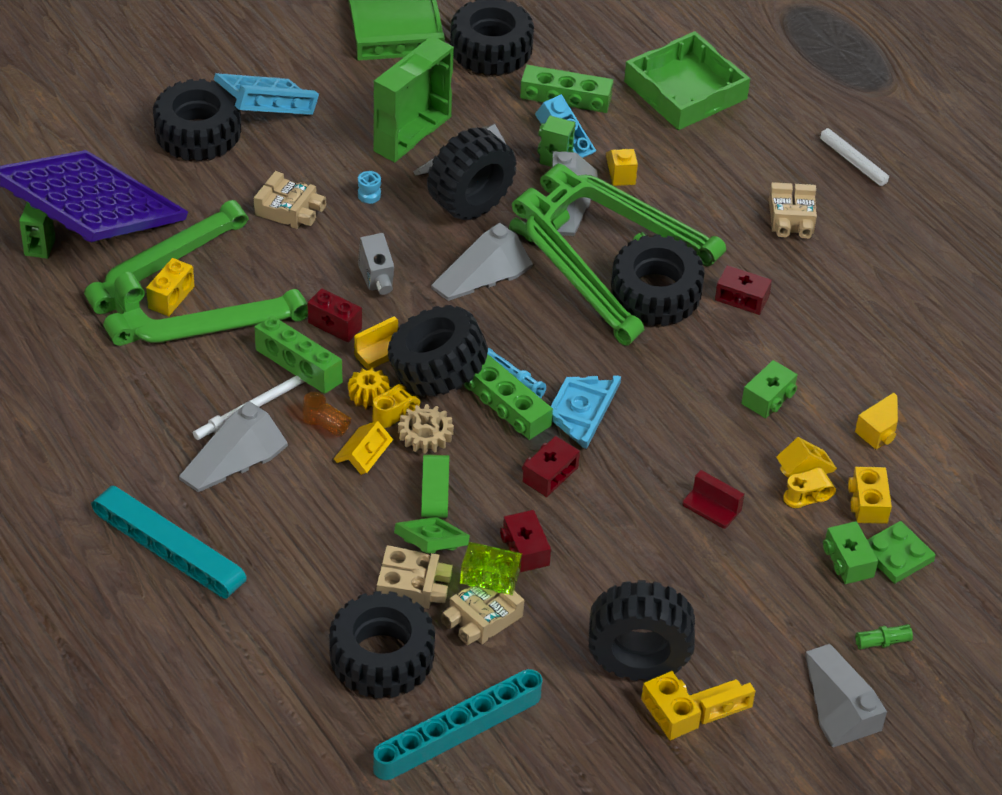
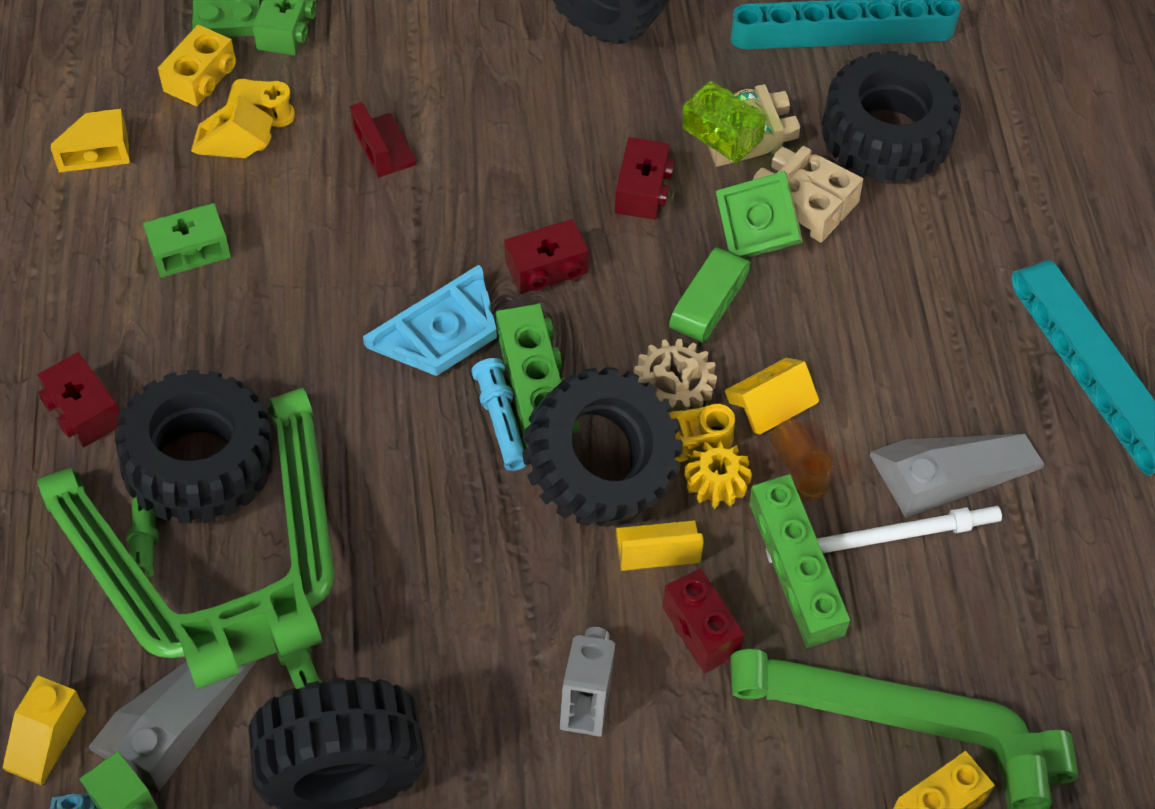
camera: 150 degrees left, 10 degrees up
light grey wedge [431,223,533,301] -> none

